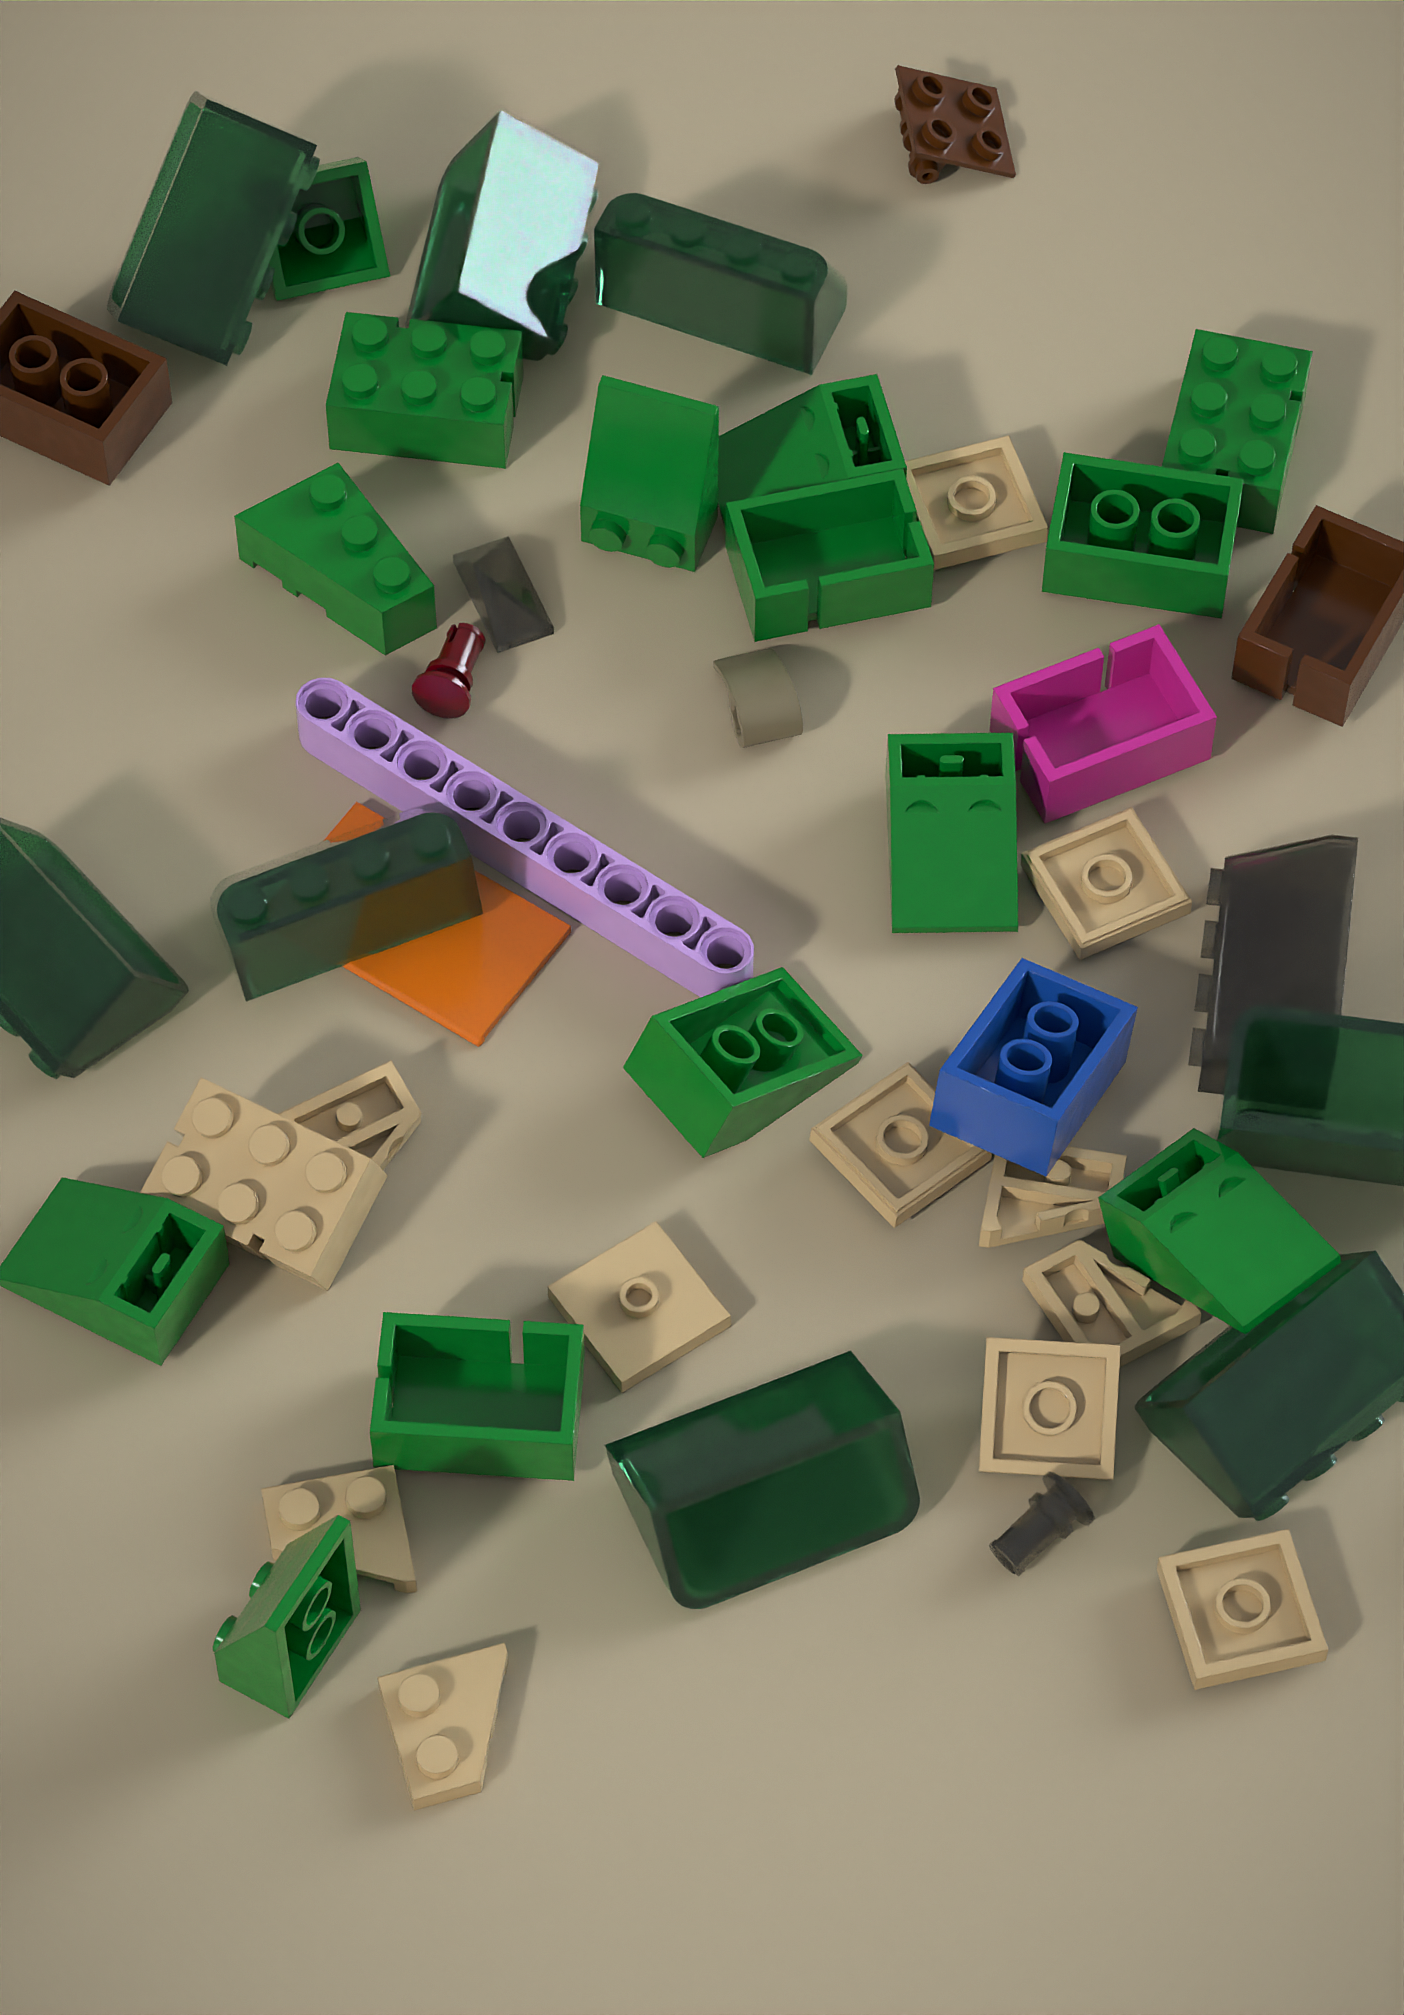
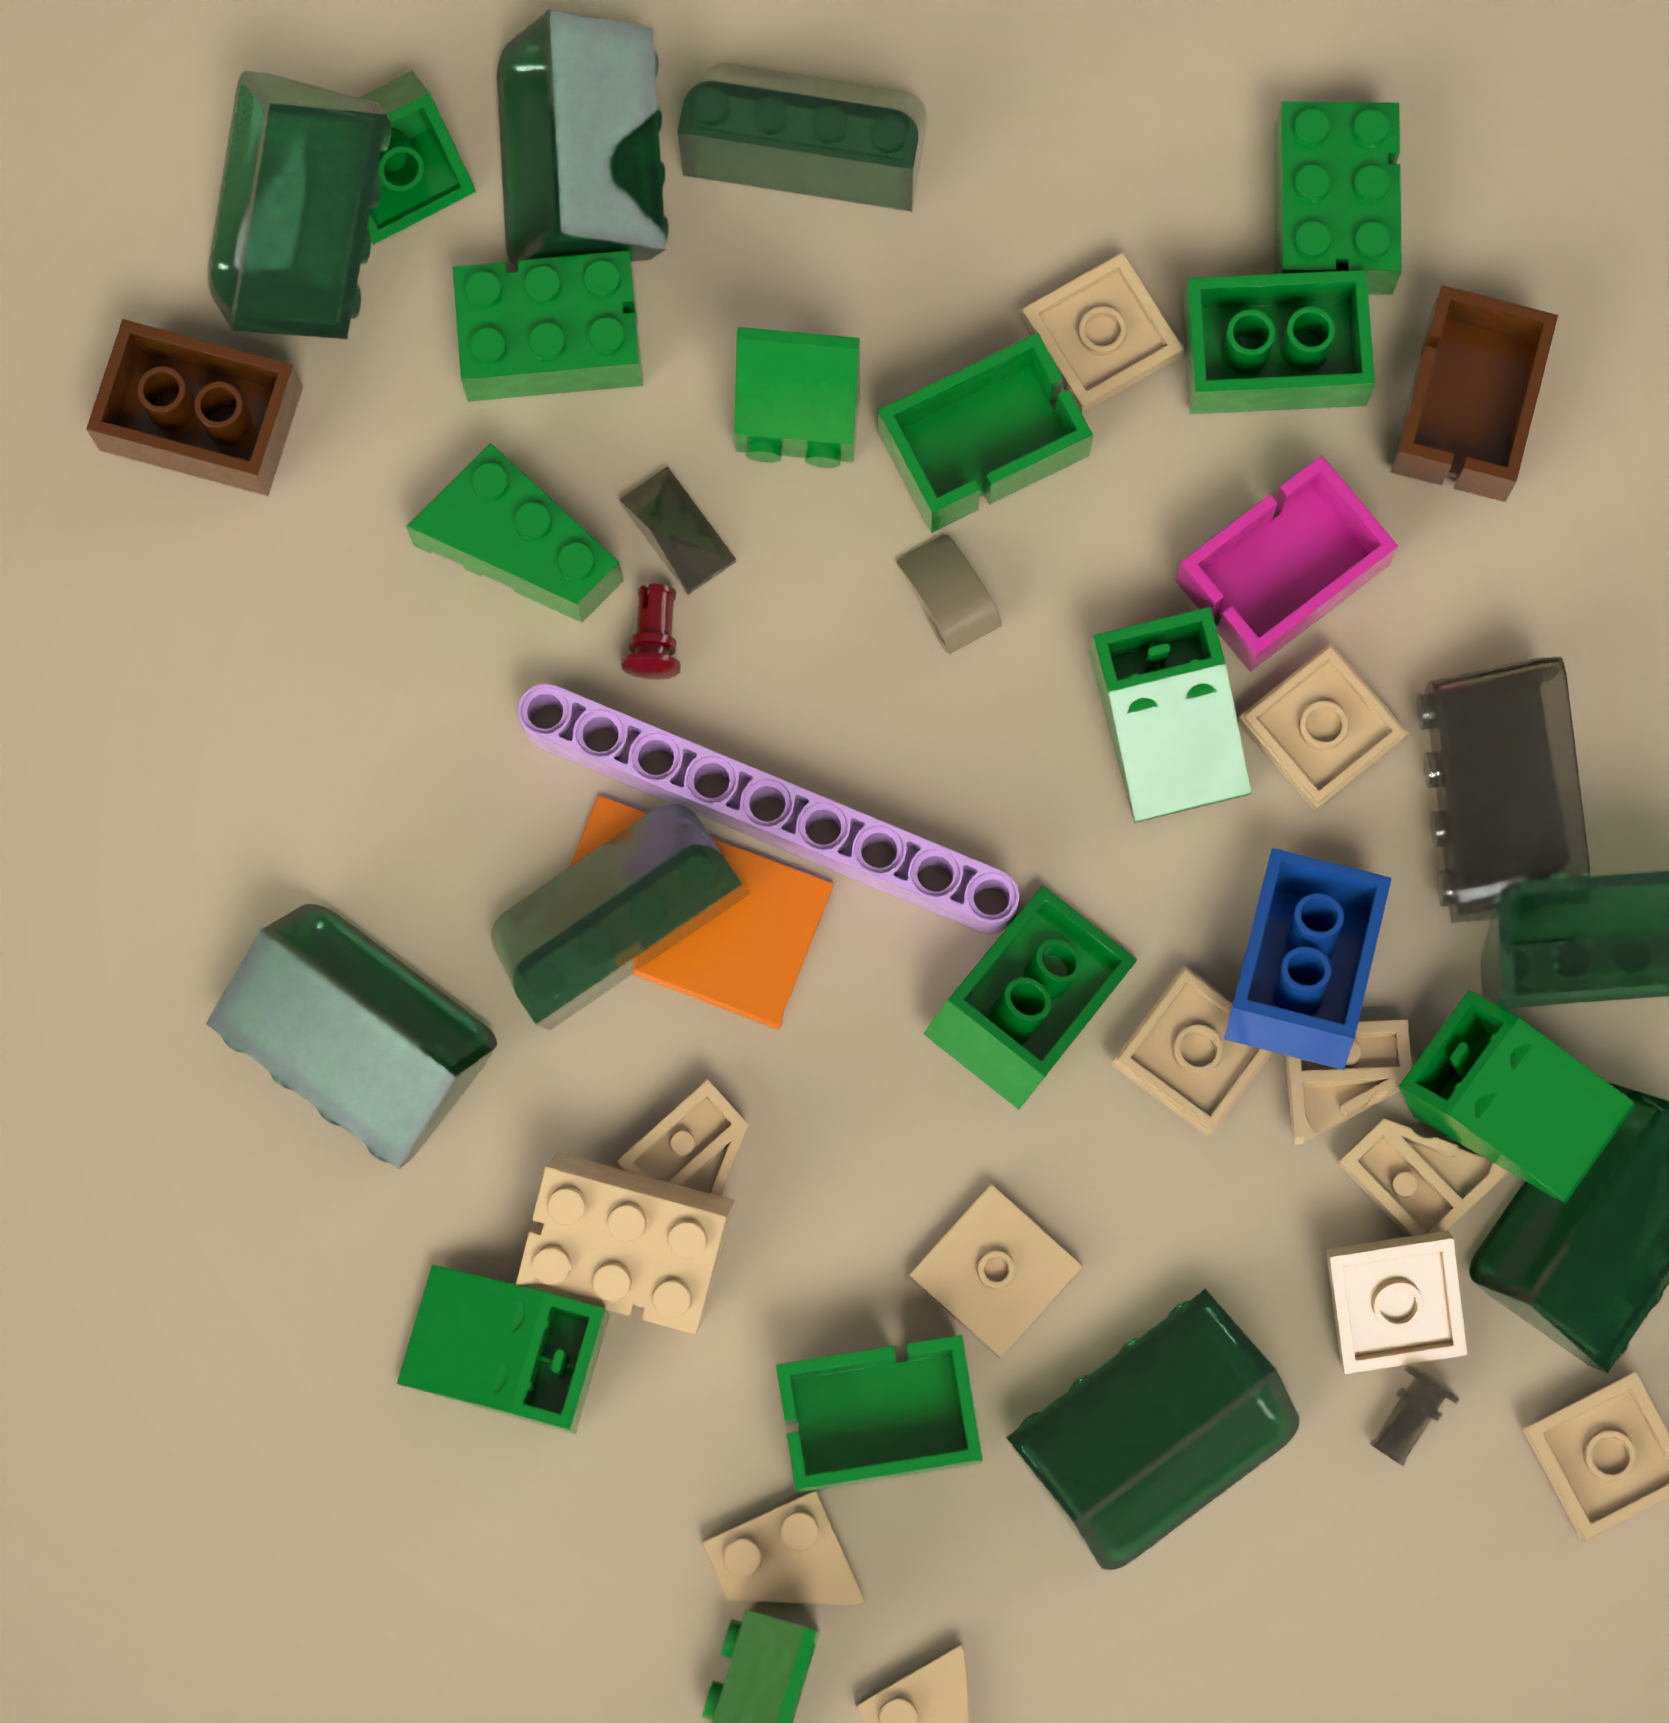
camera: 10 degrees left, 20 degrees up
green slope [718,374,907,531] -> none

